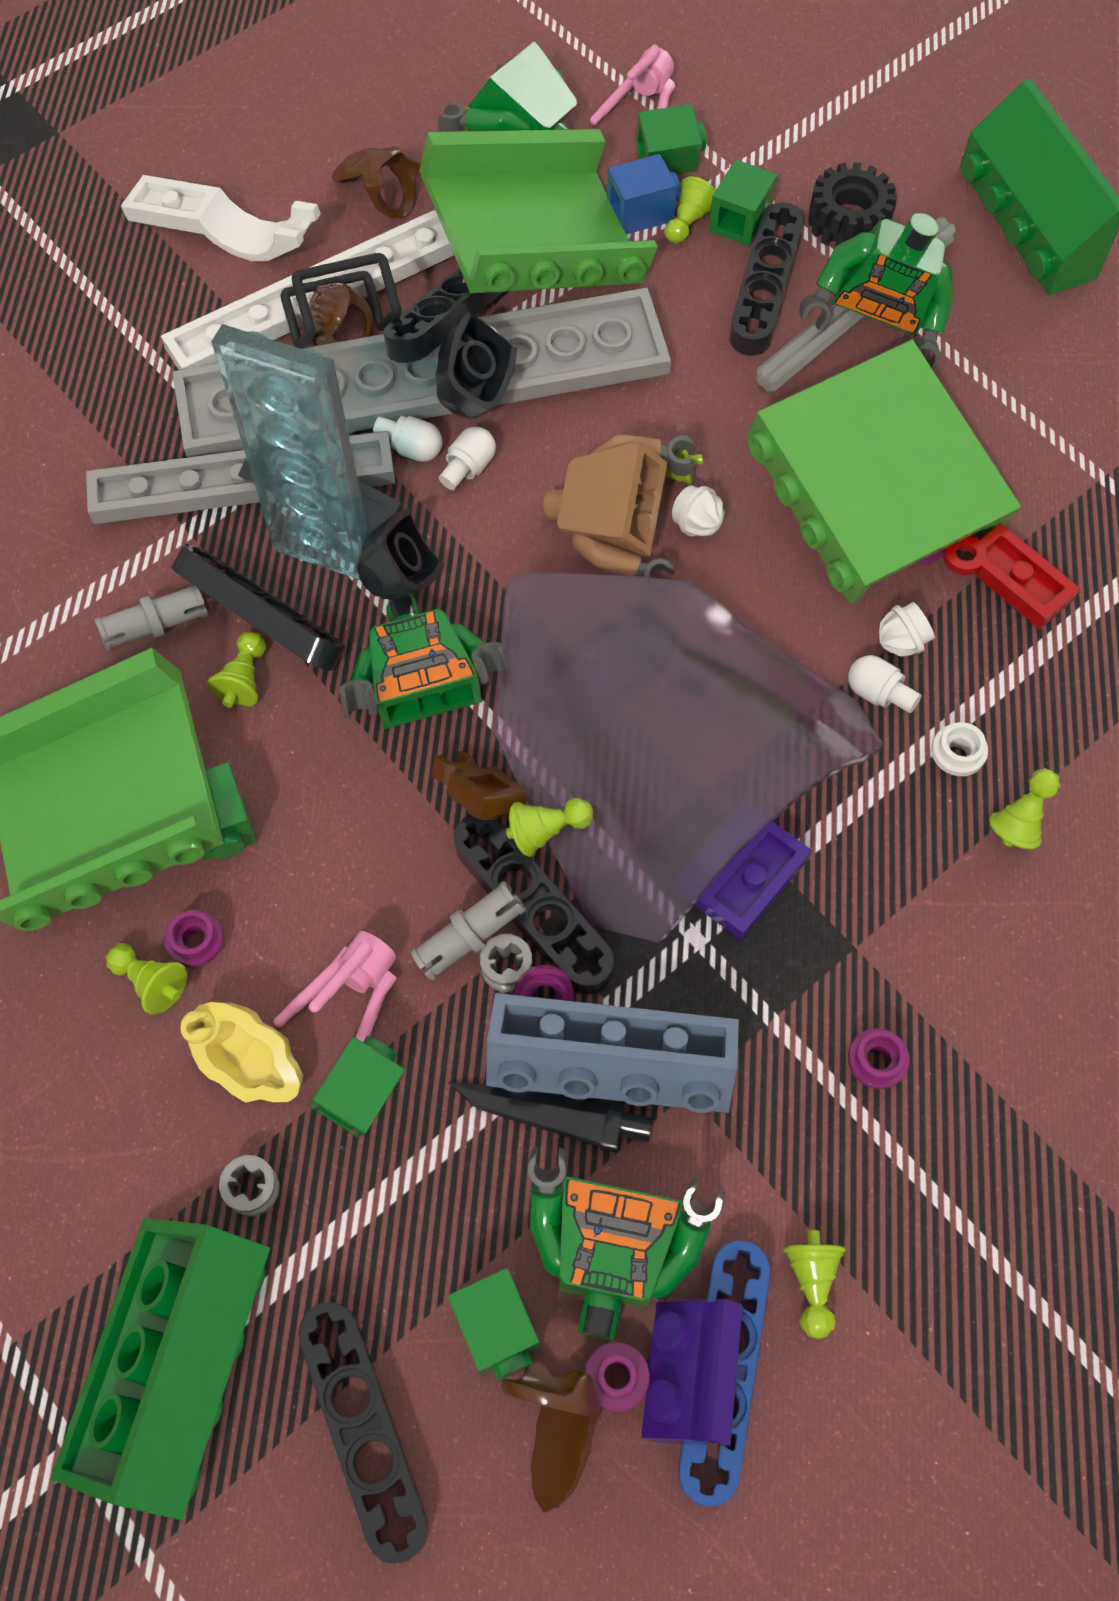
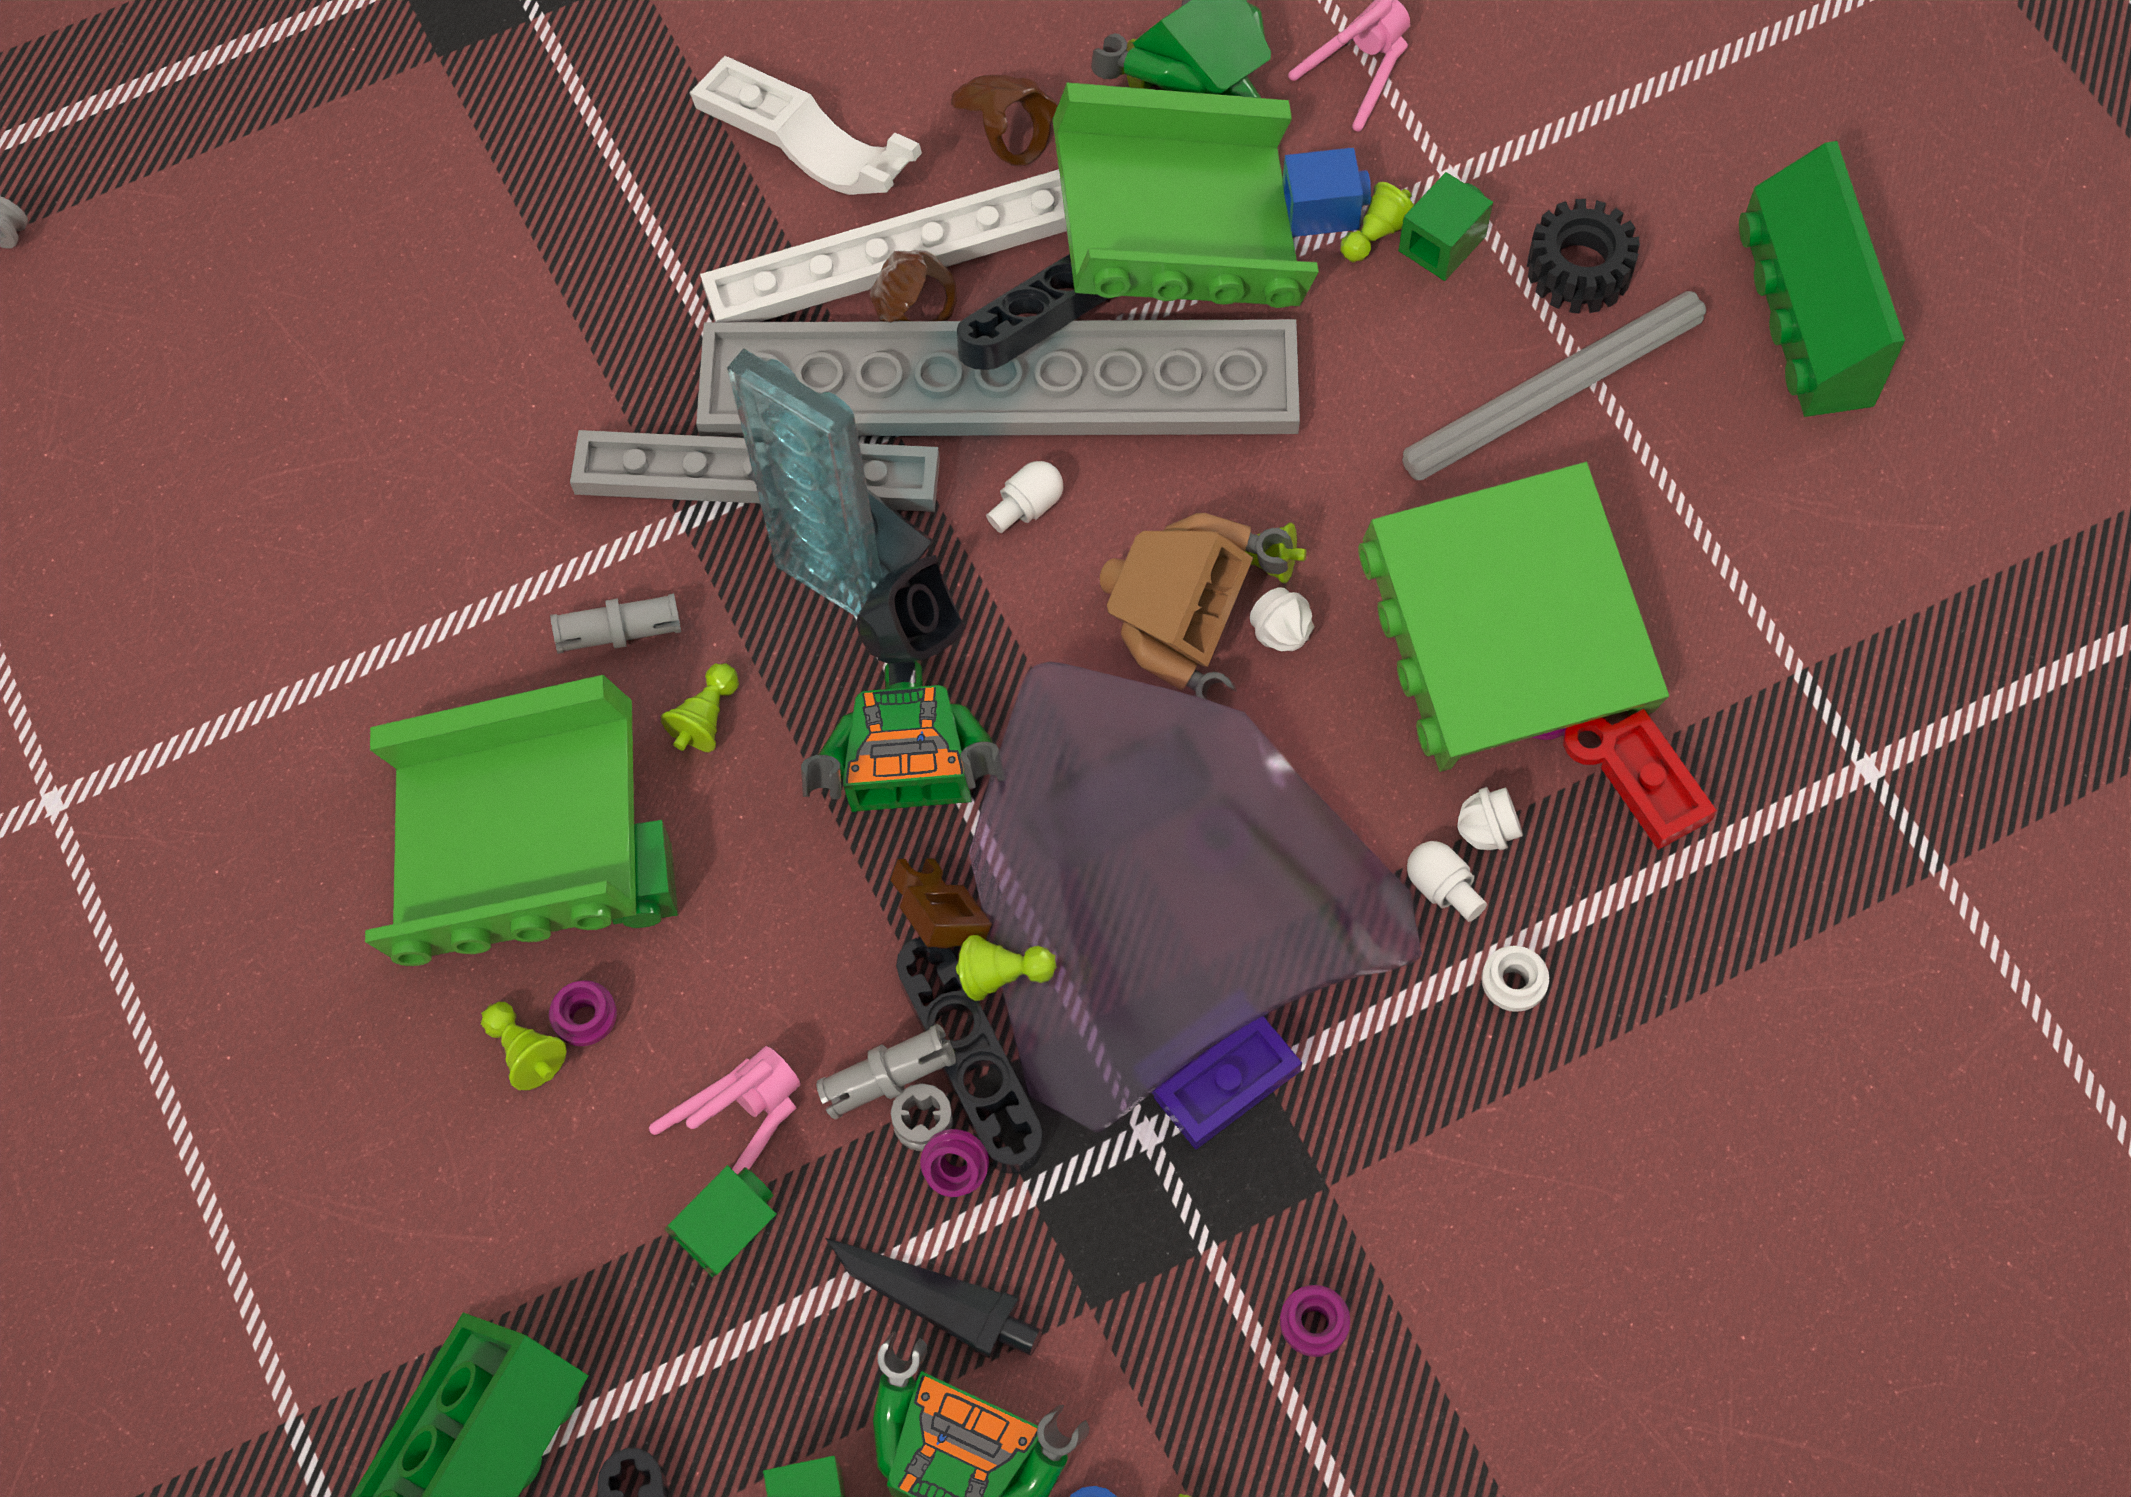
camera: 15 degrees right, 0 degrees up
black beam [171,543,345,671] -> none
light yellow arm [180,1002,303,1103] -> none
light grey bush [219,1155,280,1216] -> none
black piece [280,253,402,349] -> none
white cylinder [373,416,443,462] -> none
black piece [435,312,517,419] -> none
sand blue brick [486,993,739,1113] -> none
green brick [634,103,706,174] -> none
black beam [729,202,803,356] -> none
green torso [799,213,954,370] -> none
lime piece [989,768,1061,850] -> none

